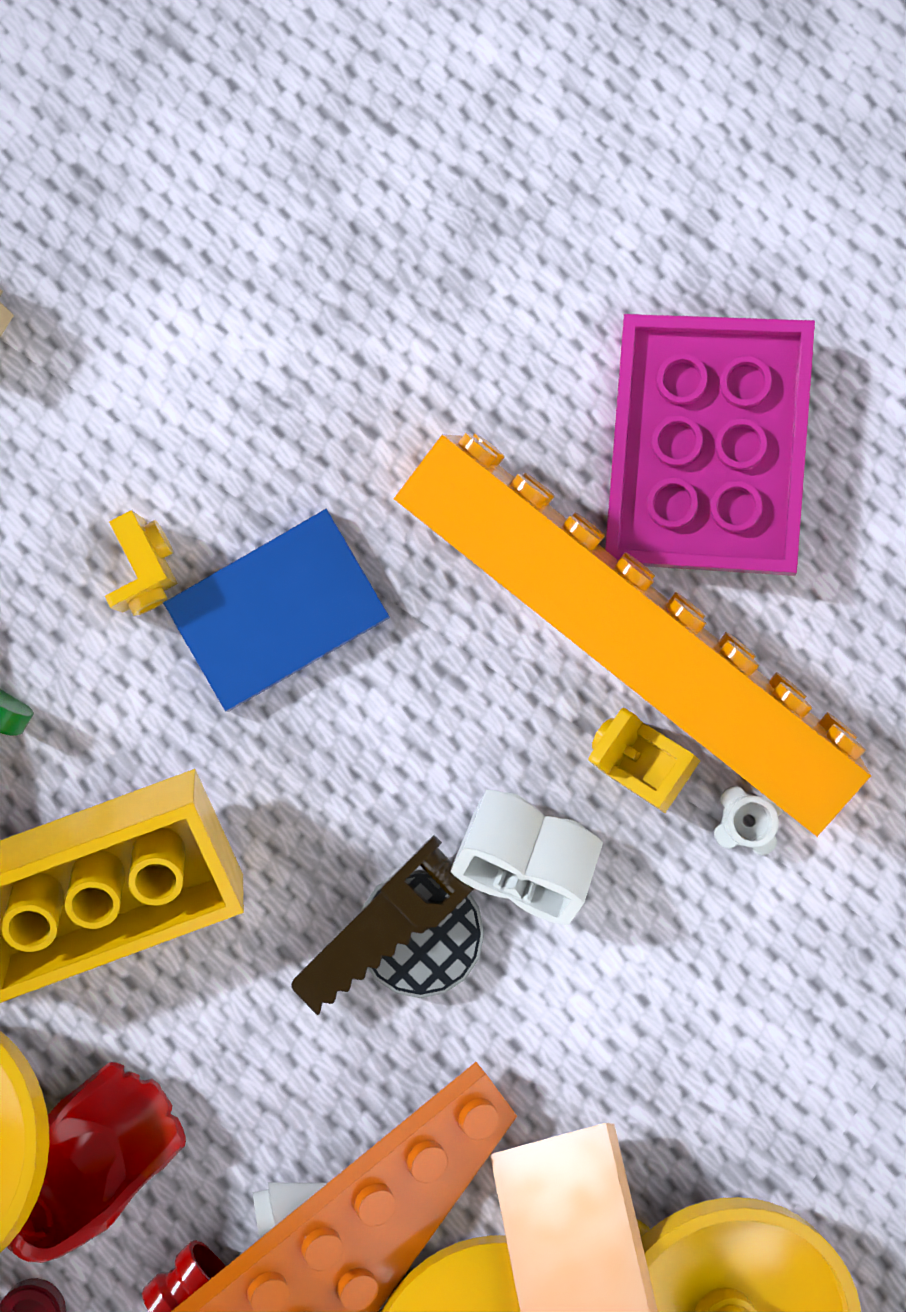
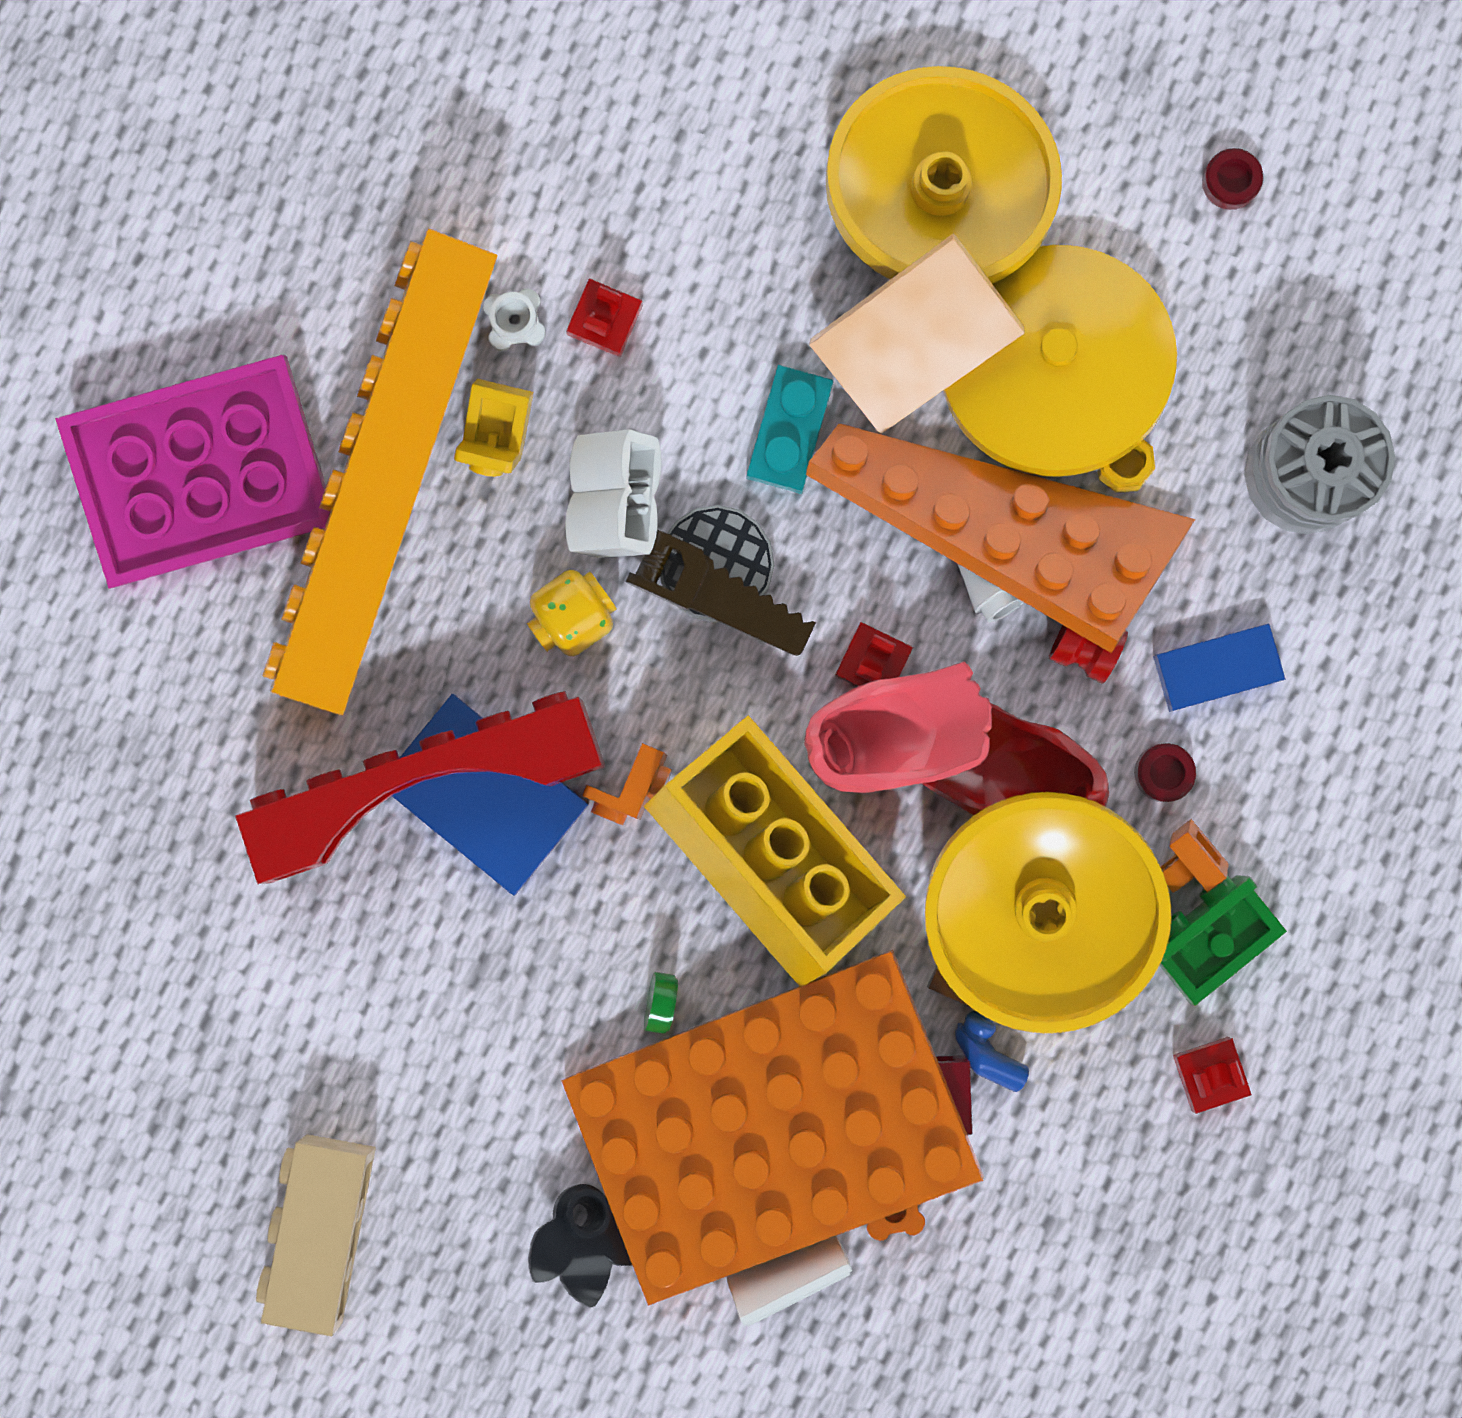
camera: 110 degrees left, 0 degrees up
yellow bracket [105,510,178,616] -> none
none -> red arch [235,691,606,884]
none -> yellow head [526,569,617,657]
none -> red tile [566,278,643,358]
none -> orange bracket [582,743,672,825]
none -> teal plate [746,365,834,494]
none -> coral hair [804,662,992,793]
none -> red tile [834,622,913,687]

